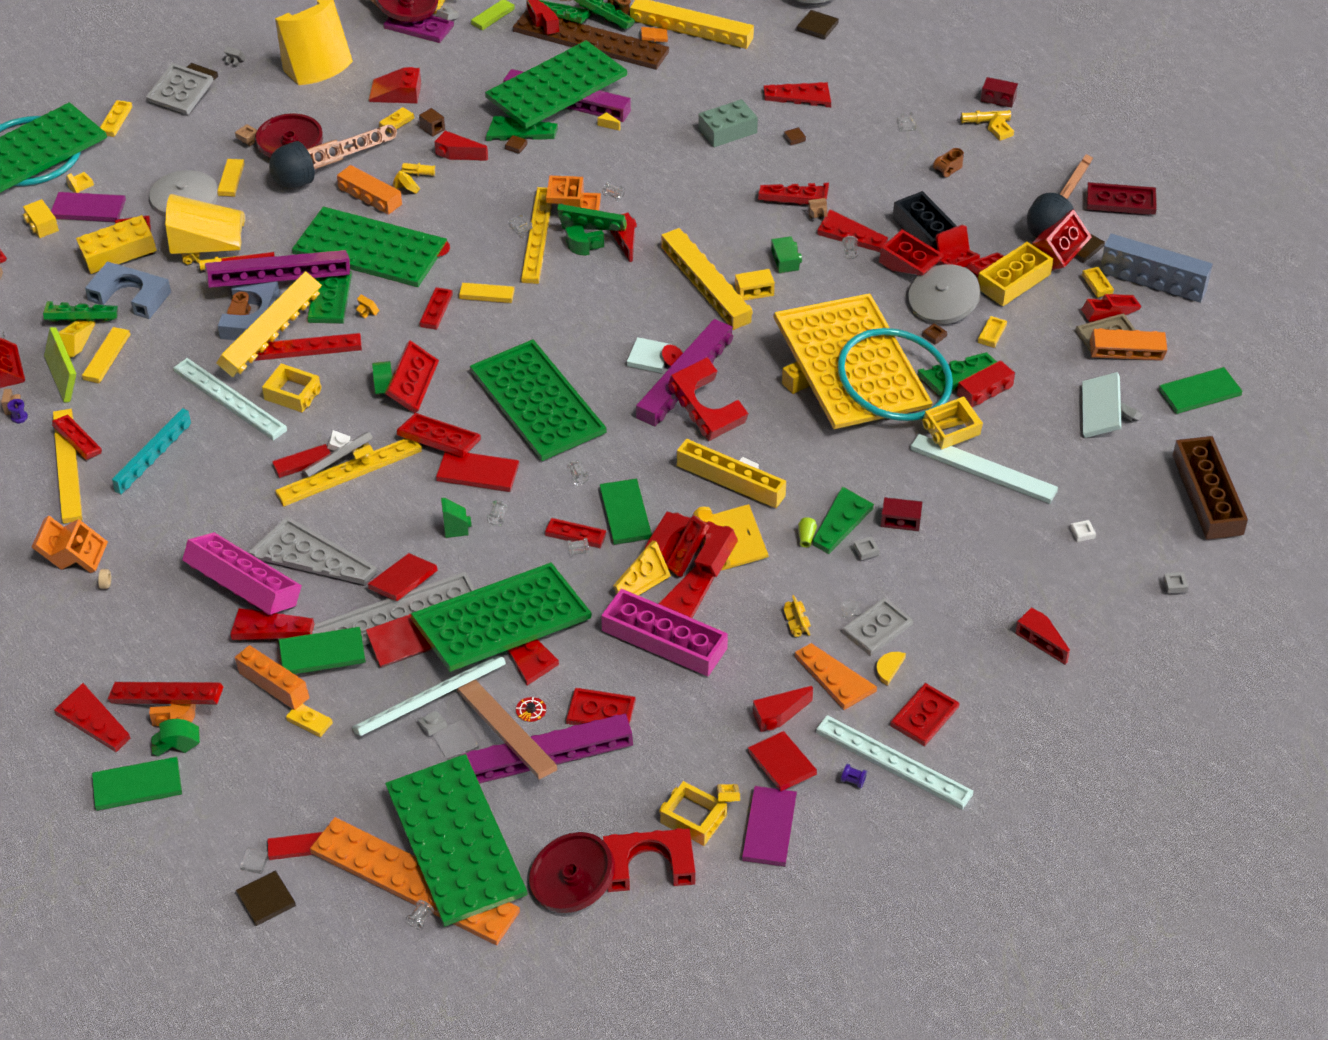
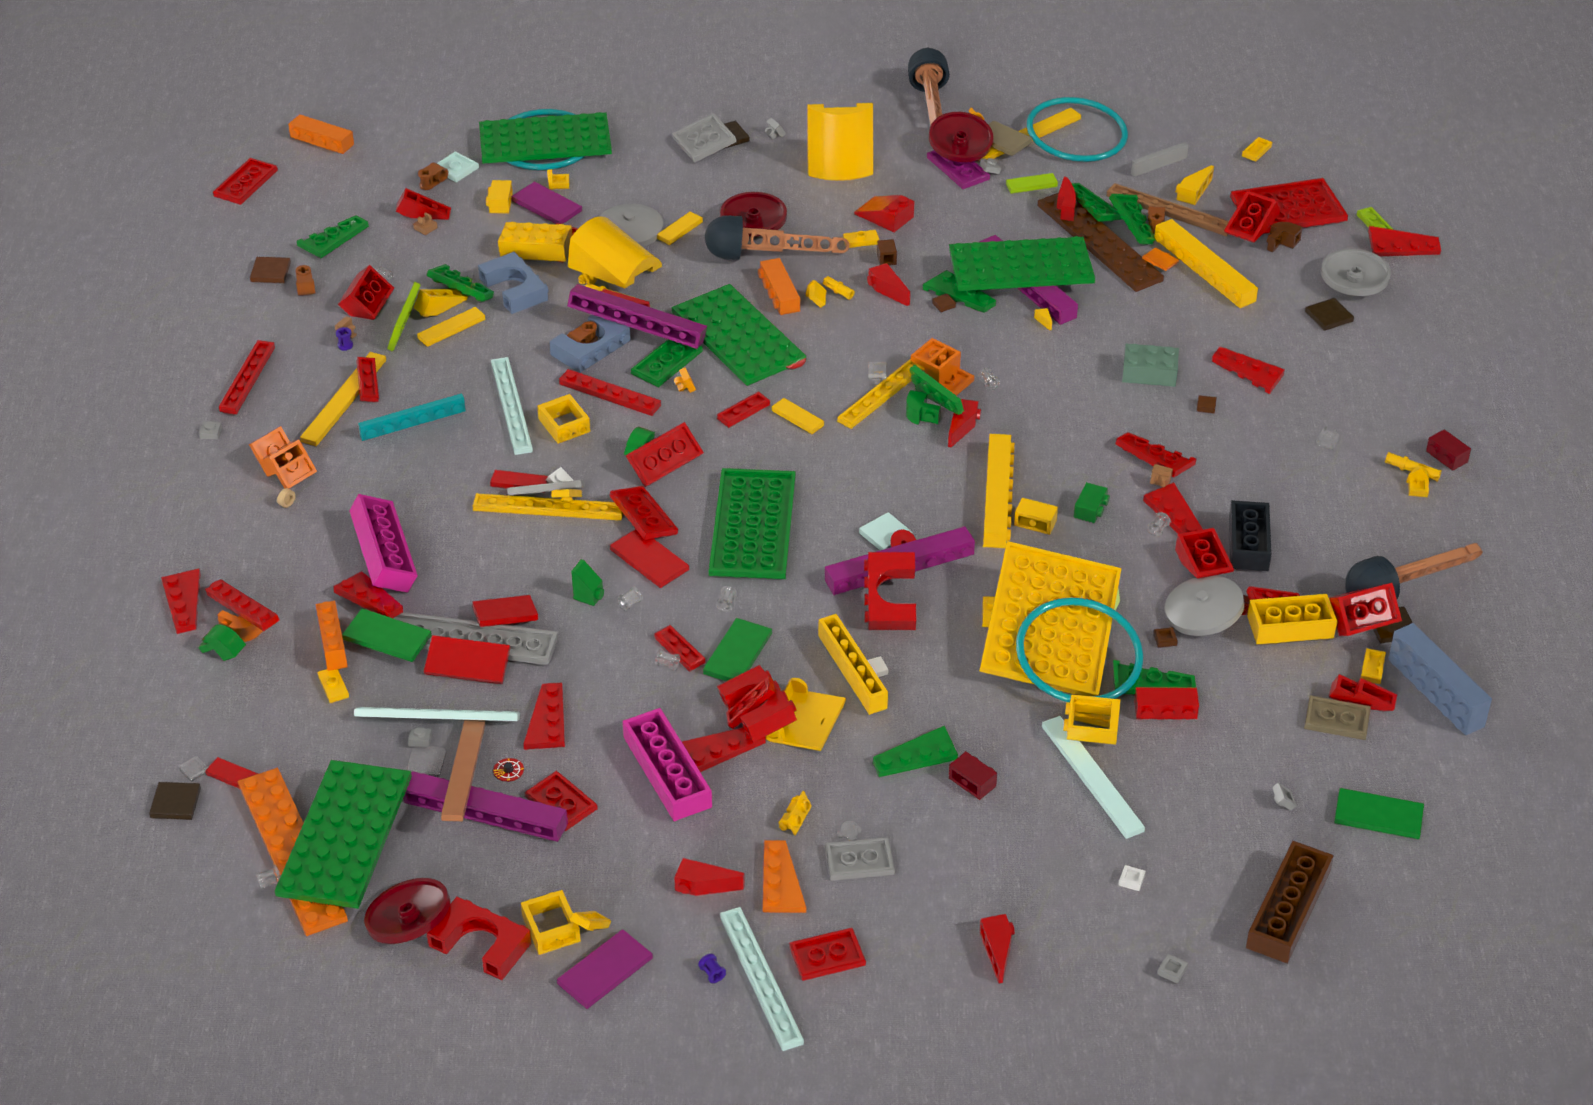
camera: 35 degrees right, 5 degrees down
green tile [92,757,182,811] -> none
yellow tile [100,100,133,137] -> none
yellow brick [216,271,322,377] -> none
medium nougat tile [235,124,257,147] -> none
light grey wing [248,517,377,585] -> none
green plate [411,562,592,672] -> none
yellow wing [613,541,671,595] -> none
red tile [748,731,817,791] -> none
lime cone [798,517,817,548] -> none
light grey plate [853,536,880,560] -> none
yellow tile [876,652,906,686] -> none
dark orange piece [933,148,964,177] -> none
red bracket [936,224,980,267] -> none
yellow tile [978,316,1007,348] -> none
light aqua tile [1082,372,1121,438] -> none
dark red plate [1087,182,1157,215] -> none
orange brick [1090,328,1167,360] -> none

